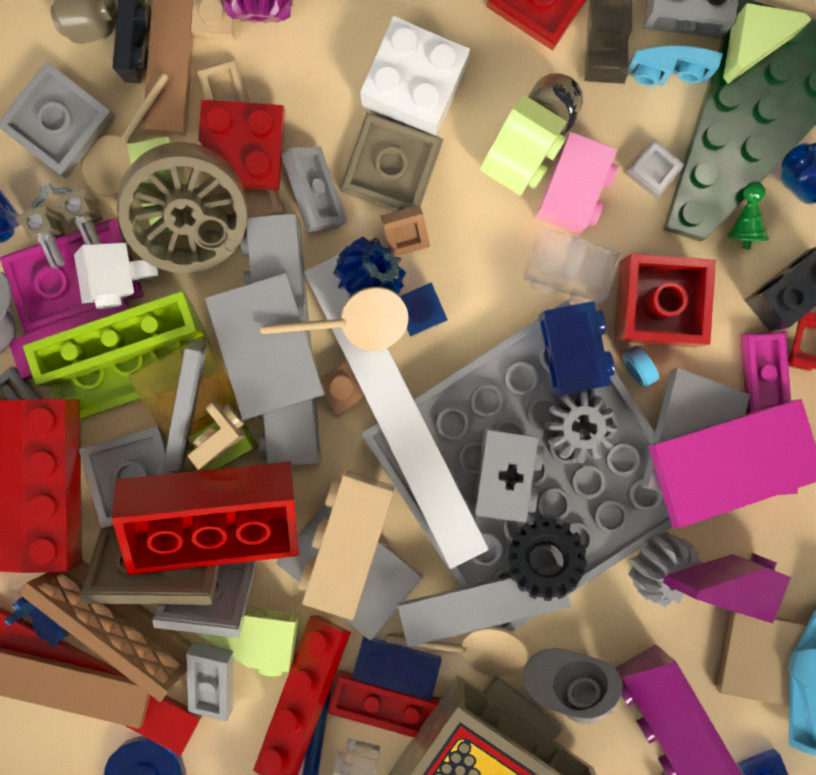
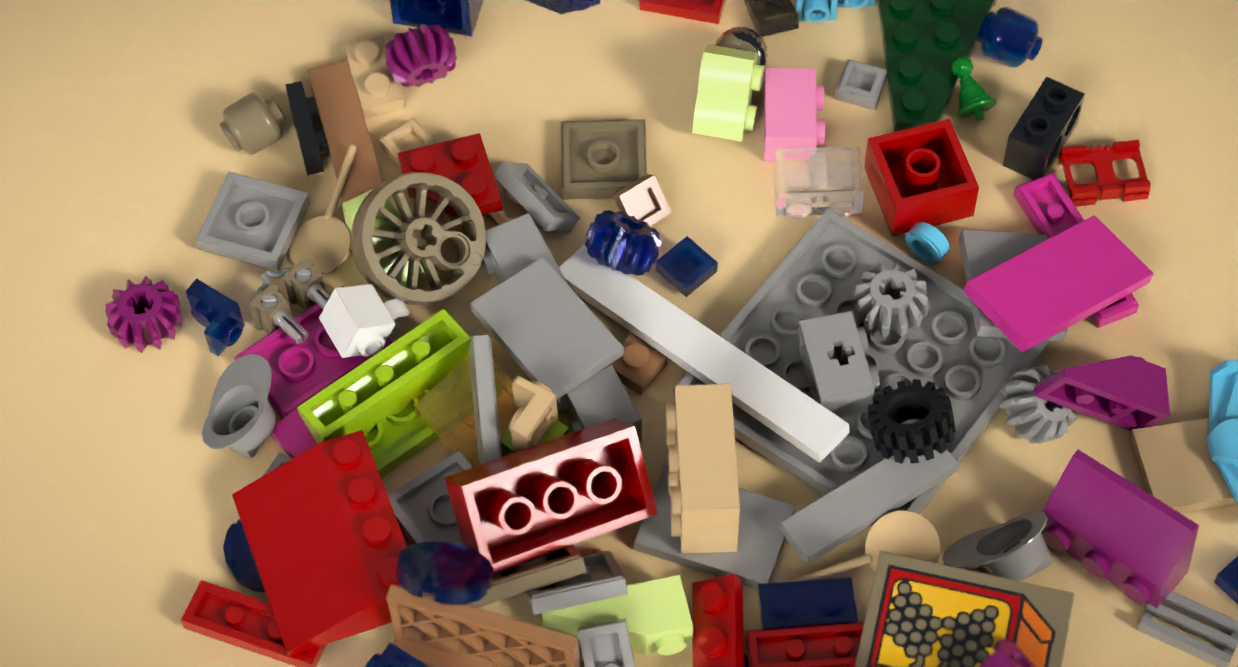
camera: 20 degrees left, 30 degrees down
piece [260,287,408,351] -> none
white brick [360,16,470,136] -> none
clear blue brick [538,301,615,396] -> none
none -> clear blue tile [395,542,494,605]

